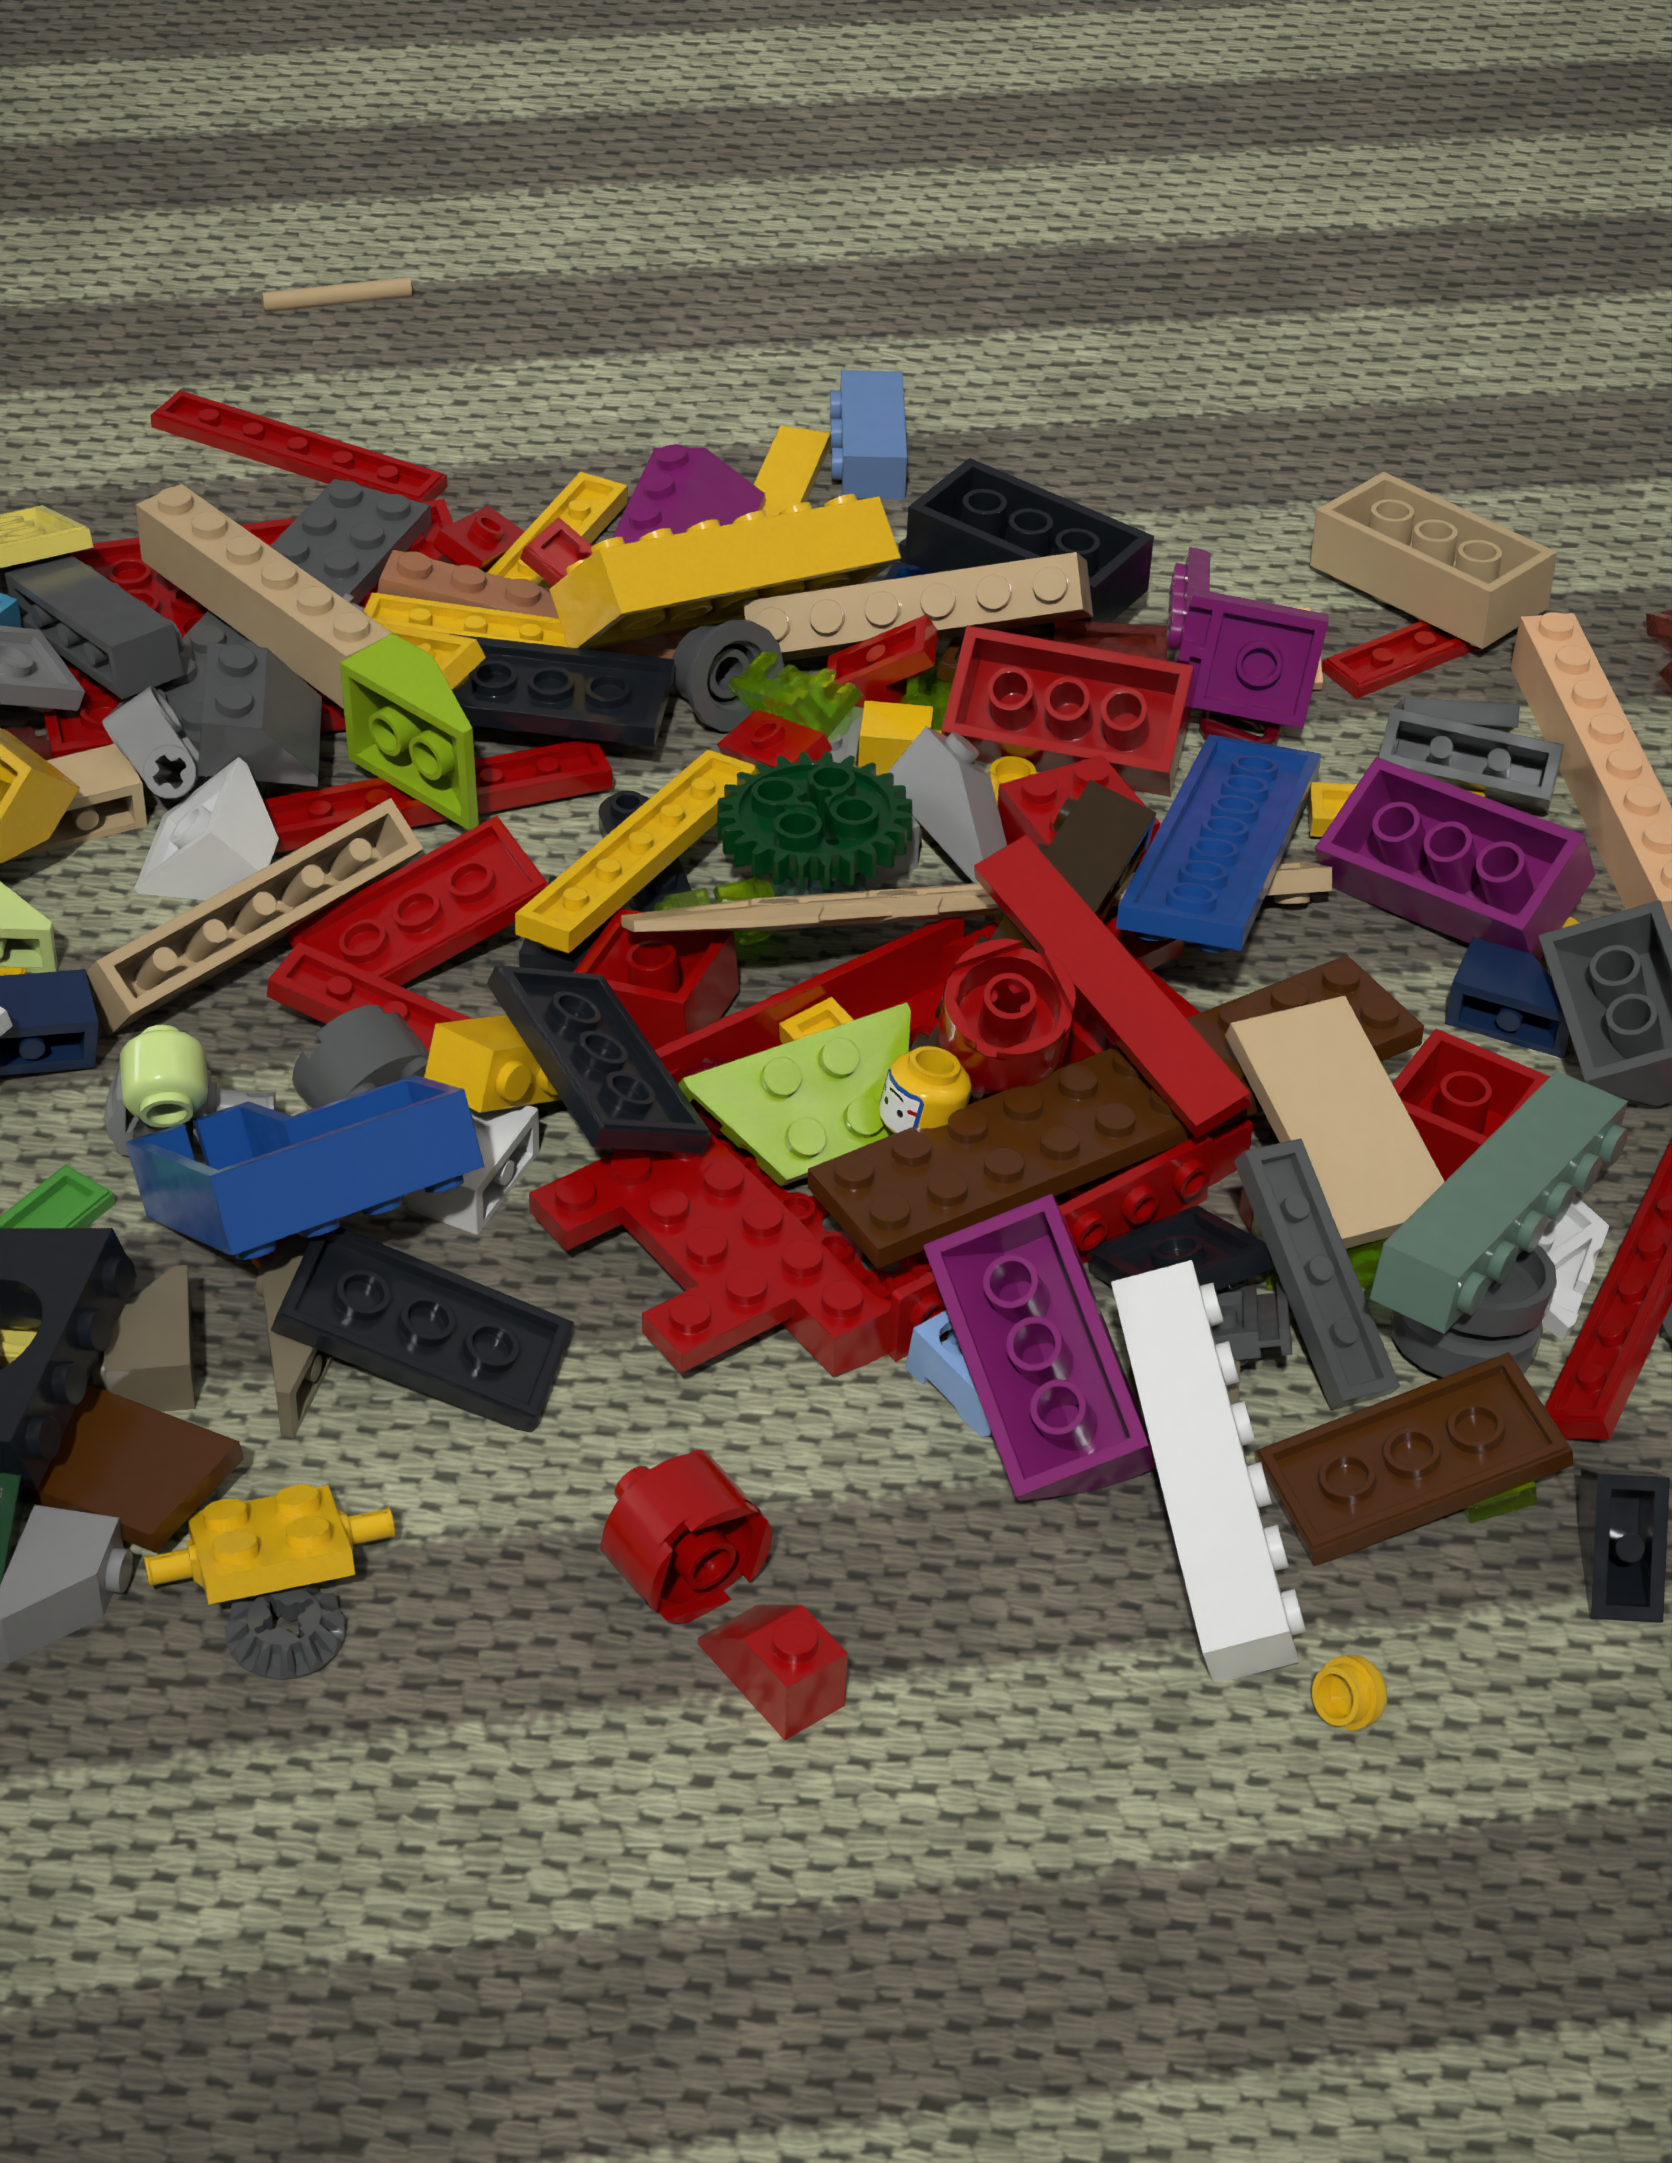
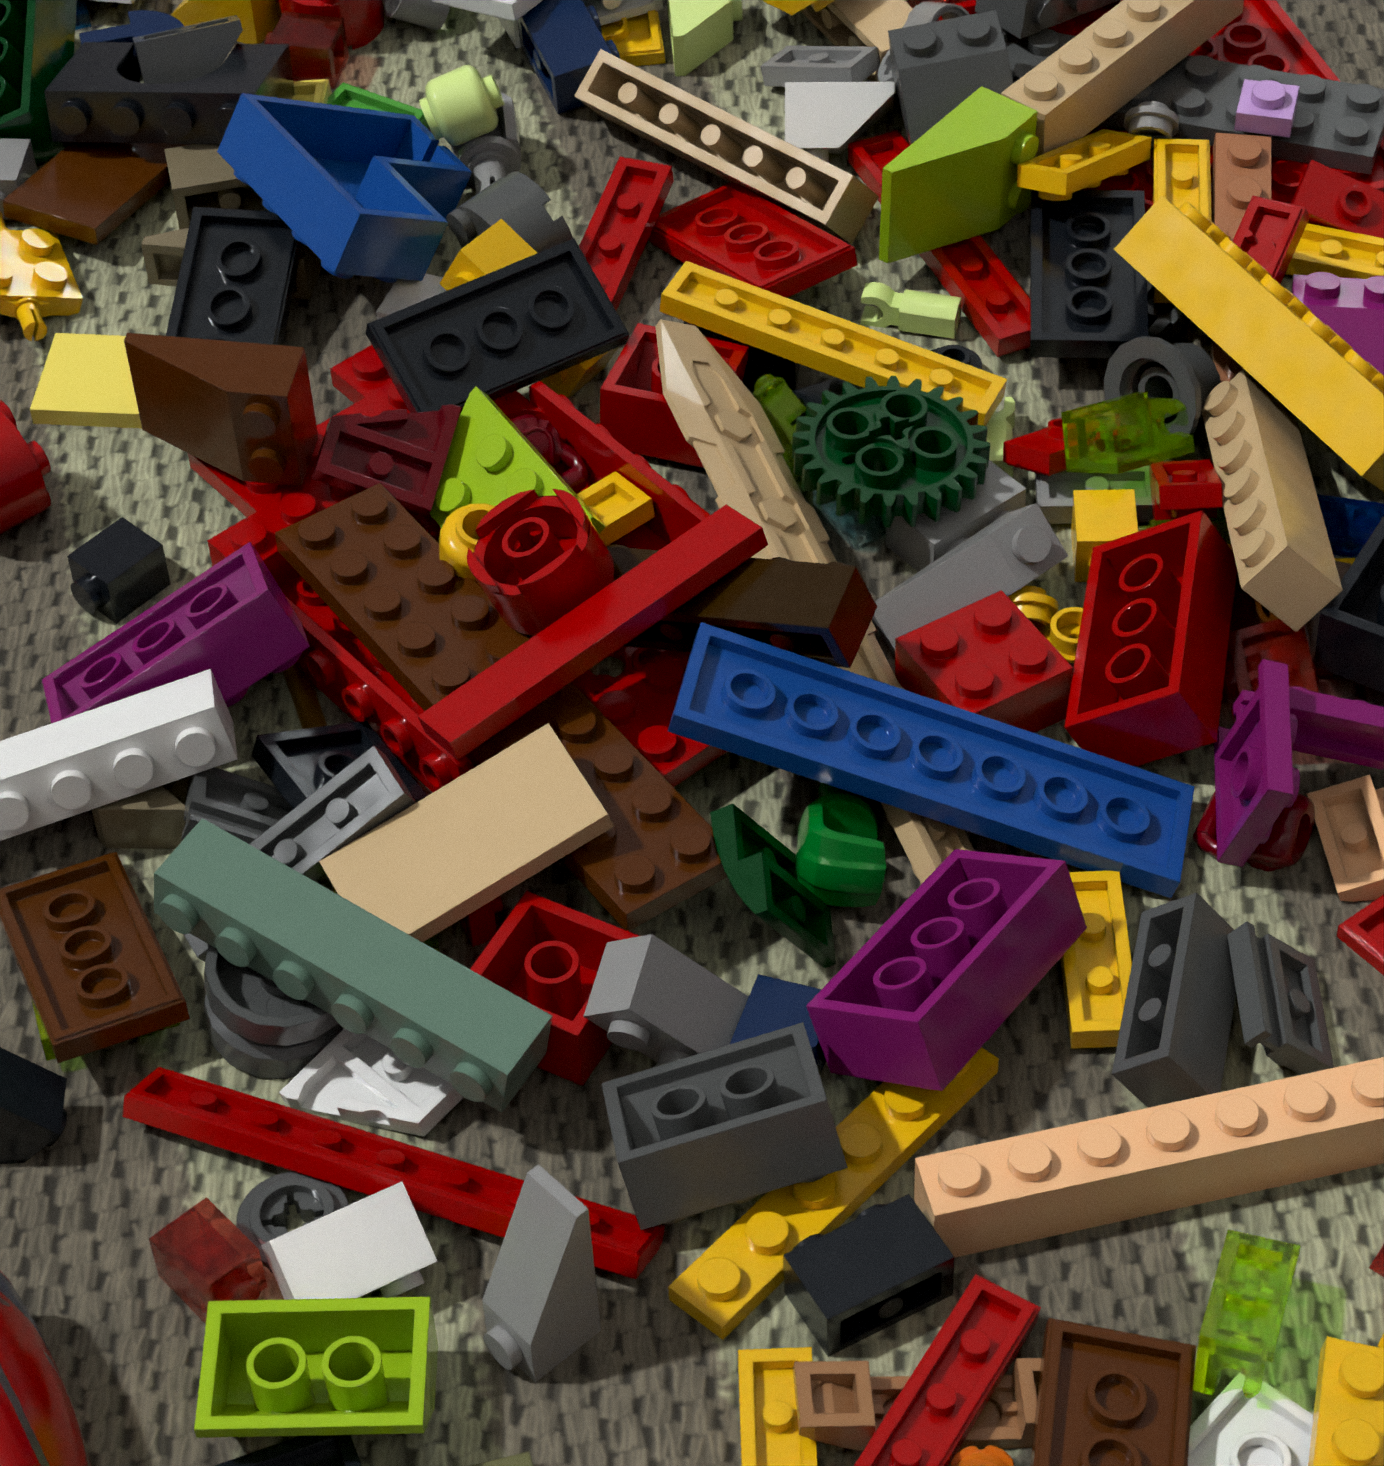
camera: 90 degrees right, 5 degrees up
none -> light yellow tile [30,333,142,428]
none -> black brick [67,517,171,624]
none -> reddish brown slope [124,333,318,486]
none -> dark red wing [311,404,461,518]
none -> light grey brick [583,934,749,1066]
none -> dark green slope [710,803,836,968]
none -> light grey plate [760,46,880,87]
none -> green piece [796,782,886,907]
none -> yellowish green bar [860,282,962,339]
none -> lavender plate [1234,79,1300,138]

